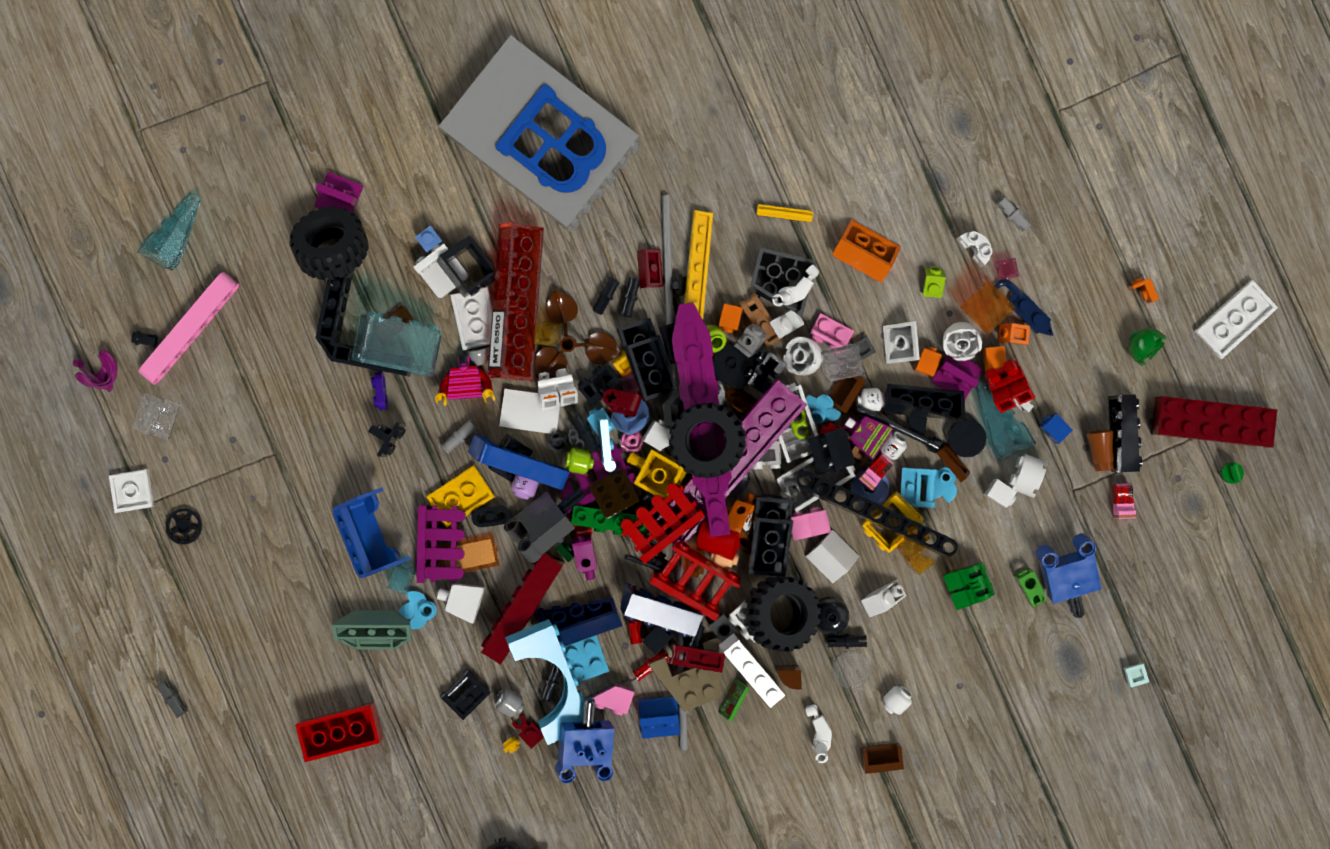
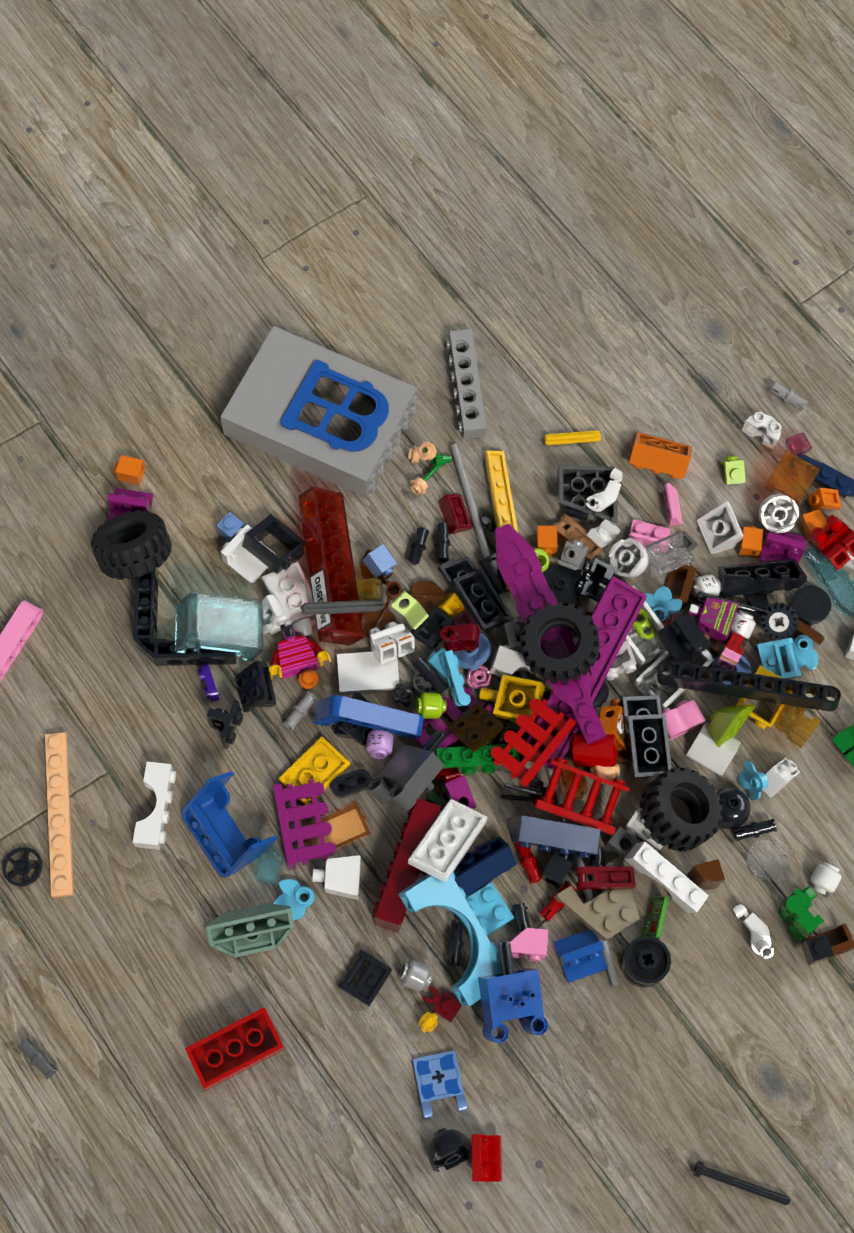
camera: 20 degrees left, 20 degrees down
none -> light nougat plate [45,732,74,898]
none -> orange brick [114,455,146,485]
none -> white arch [133,762,176,850]
none -> black bracket [236,660,277,712]
none -> white cylinder [253,595,288,635]
none -> orange plate [299,670,319,690]
none -> dark grey axle [300,599,384,615]
none -> medium blue brick [362,544,397,579]
none -> yellowish green bracket [391,591,429,630]
none -> light nougat plant [408,442,452,495]
none -> white tile [408,799,488,883]
none -> medium blue flag [412,1050,467,1119]
none -> light grey brick [446,329,487,439]
none -> black pin [511,903,531,931]
none -> black wheel [620,936,671,988]
none -> bright pink slope [663,483,683,526]
none -> lime slope [708,704,755,747]
none -> medium azure plate [738,761,768,801]
none -> black wheel [761,603,799,640]
none -> green hips [779,886,824,942]
none -> black brick [801,934,834,965]

